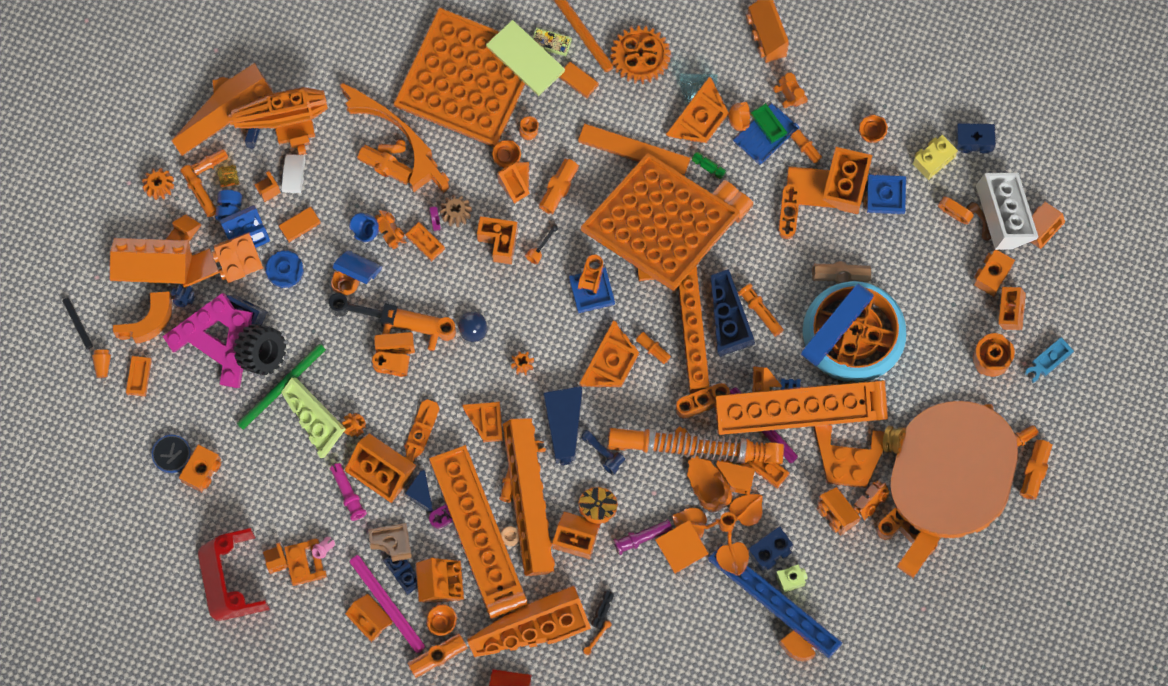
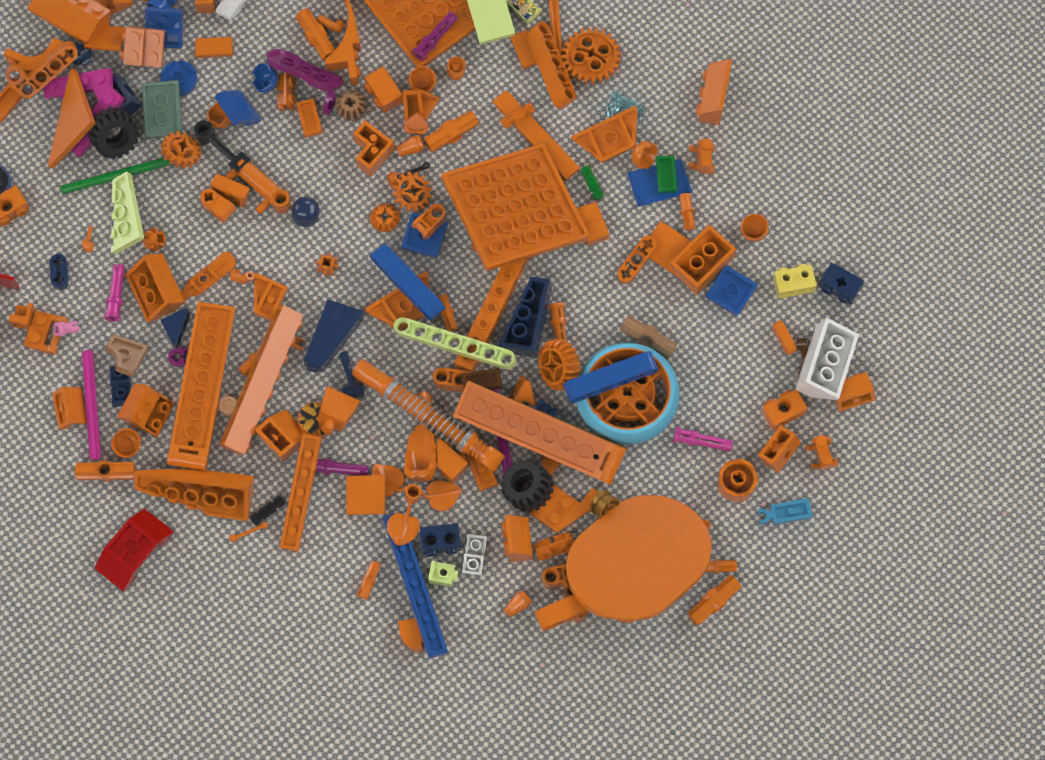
camera: 30 degrees right, 0 degrees up
none -> orange beam [6,41,78,98]
none -> orange tile [48,69,96,169]
none -> dark blue beam [49,254,69,290]
none -> orange hand [82,226,95,253]
none -> sand green tile [141,80,183,139]
none -> orange gear [160,131,202,169]
none -> orange arm [229,269,254,284]
none -> magenta plate [266,49,343,92]
none -> orange tile [279,433,322,552]
none -> orange torso [317,386,360,434]
none -> orange axle [356,561,381,600]
none -> orange brick [364,66,403,113]
none -> blue beam [369,243,445,321]
none -> orange gear [370,203,400,232]
none -> orange gear [391,171,432,213]
none -> yellowish green beam [394,317,516,369]
none -> orange cone [396,135,425,157]
none -> orange tile [404,111,428,135]
none -> magenta pin [412,12,458,61]
none -> reddish brown tile [461,368,503,390]
none -> white slope [462,534,487,575]
none -> black tyre [500,459,554,513]
none -> orange axle [501,102,535,129]
none -> orange cone [503,590,533,618]
none -> orange beam [526,21,576,109]
none -> orange gear [537,339,582,391]
none -> dark pink pin [673,426,733,452]
none -> orange piece [804,435,839,470]

